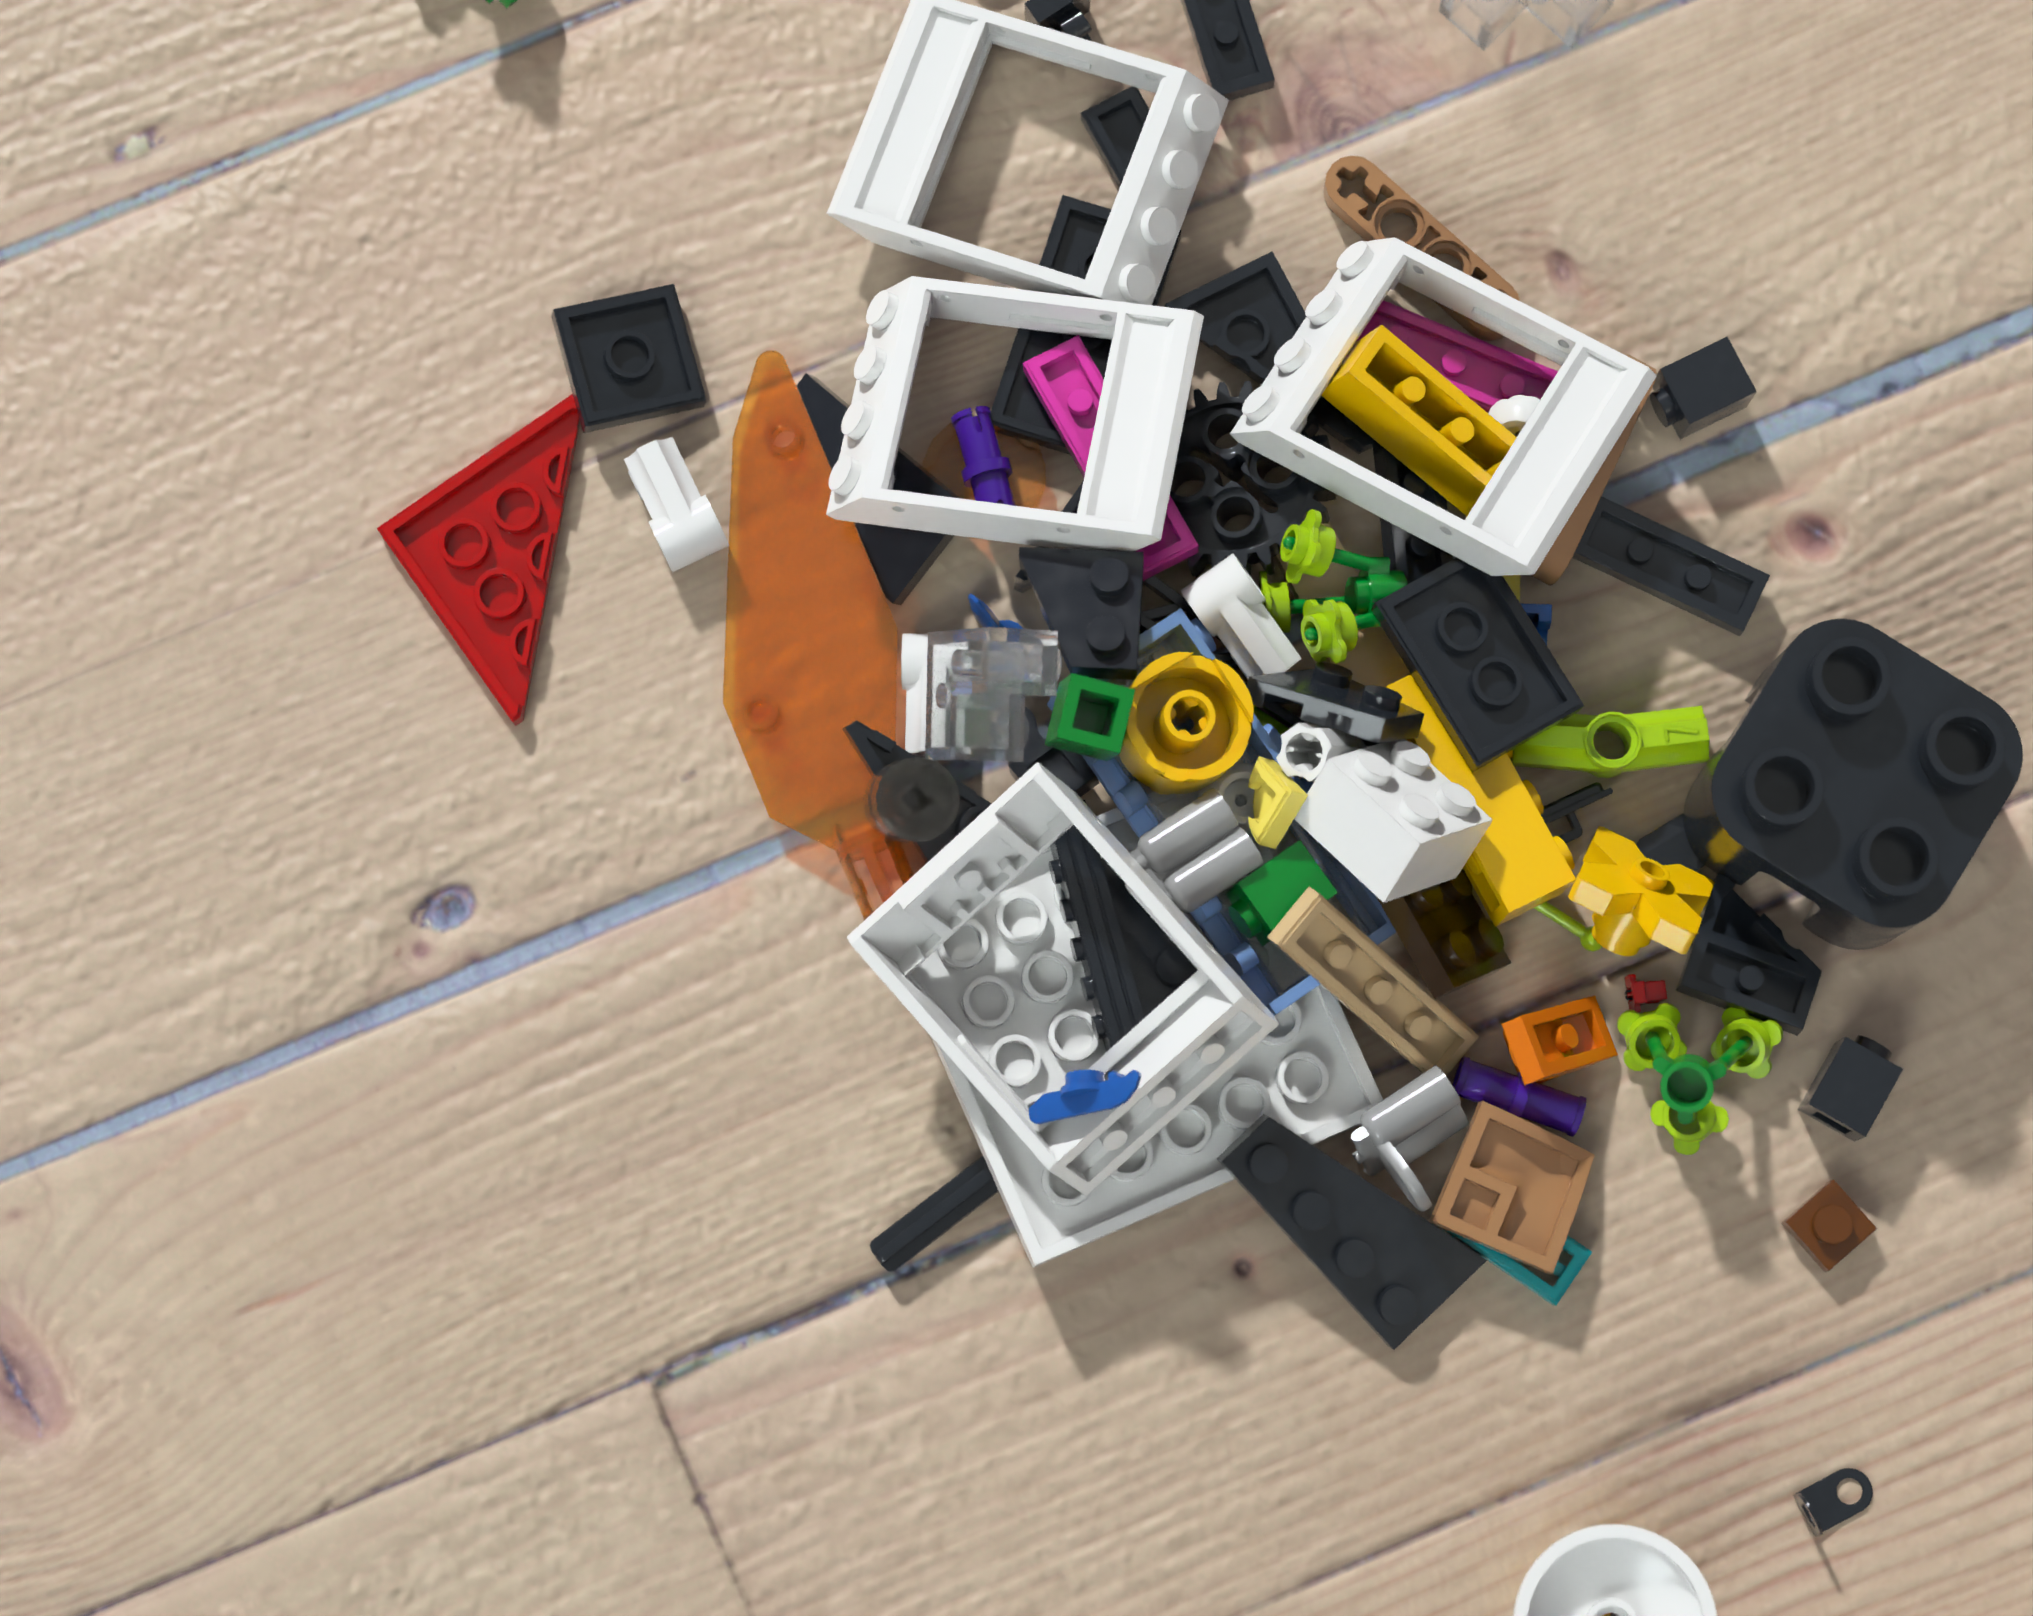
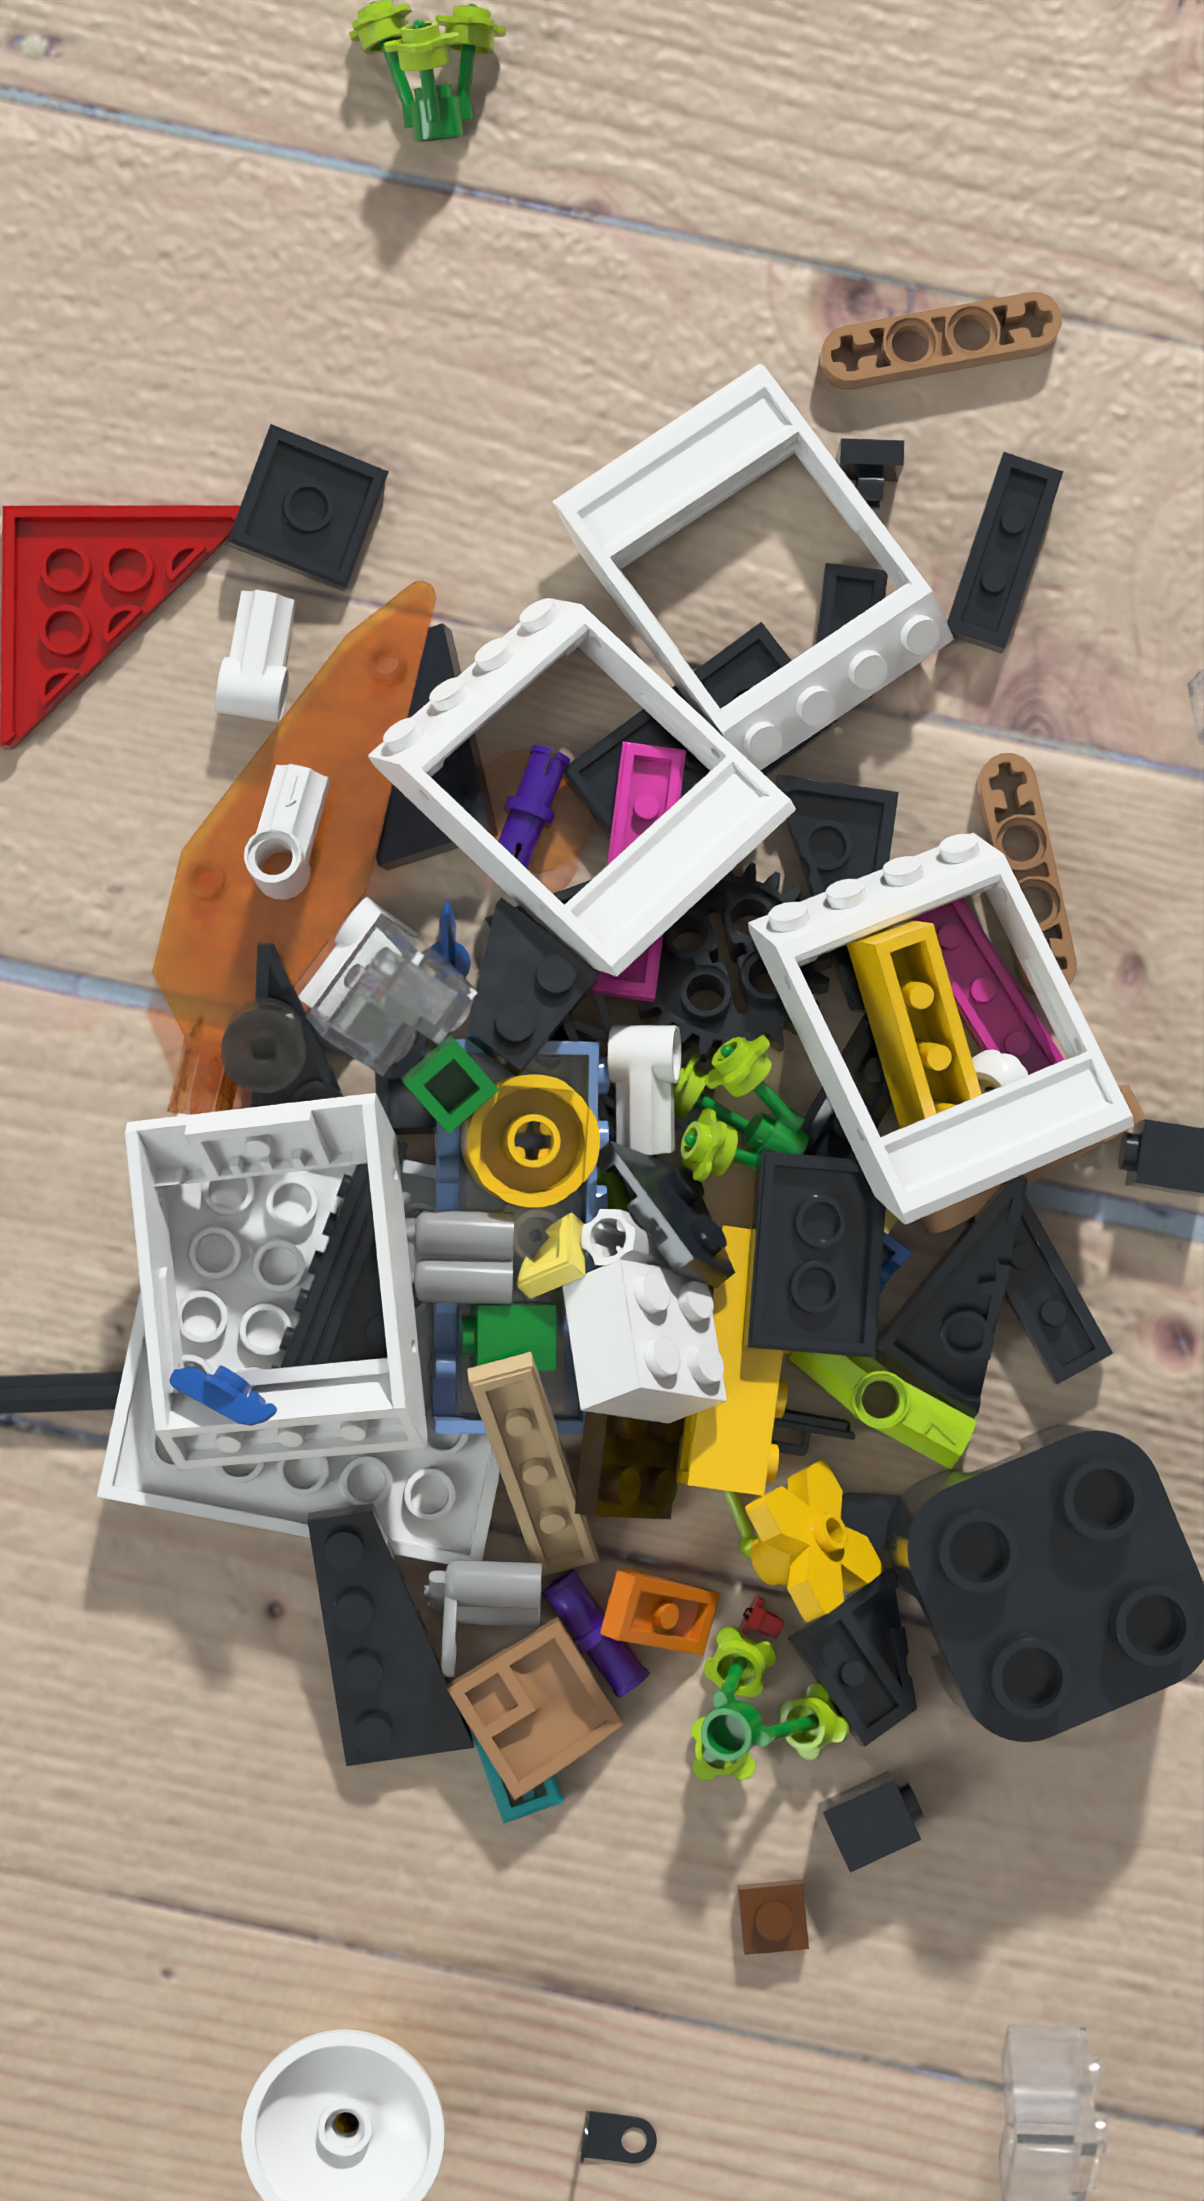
camera: 25 degrees right, 5 degrees up
none -> white piece [244,763,331,900]
none -> black wing [876,1174,1028,1419]

